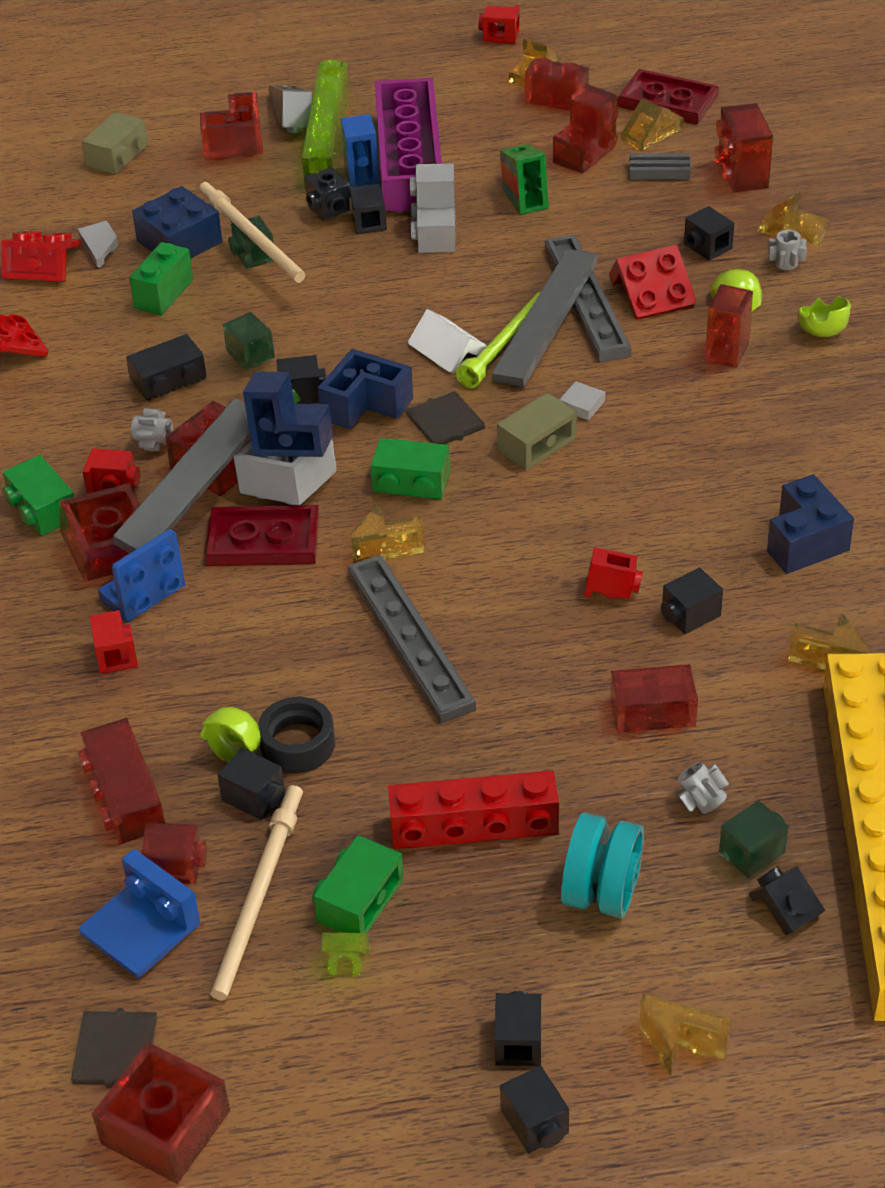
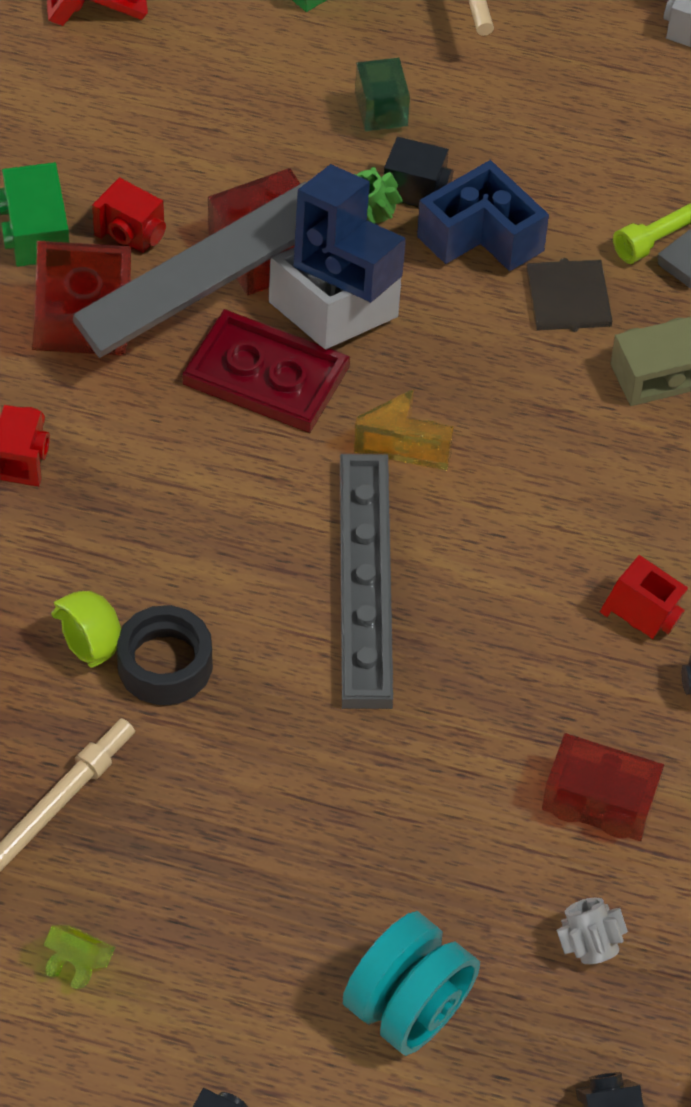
camera: 20 degrees right, 10 degrees up
blue bracket [98,529,186,622] -> none
black brick [126,334,207,401] -> none
light grey gear [131,408,173,452] -> none
black brick [218,748,286,820] -> none
green brick [312,835,404,941] -> none
green brick [371,438,450,500] -> none
red brick [388,770,559,849] -> none
white panel [408,309,487,374] -> none
clear green brick [719,800,789,878] -> none

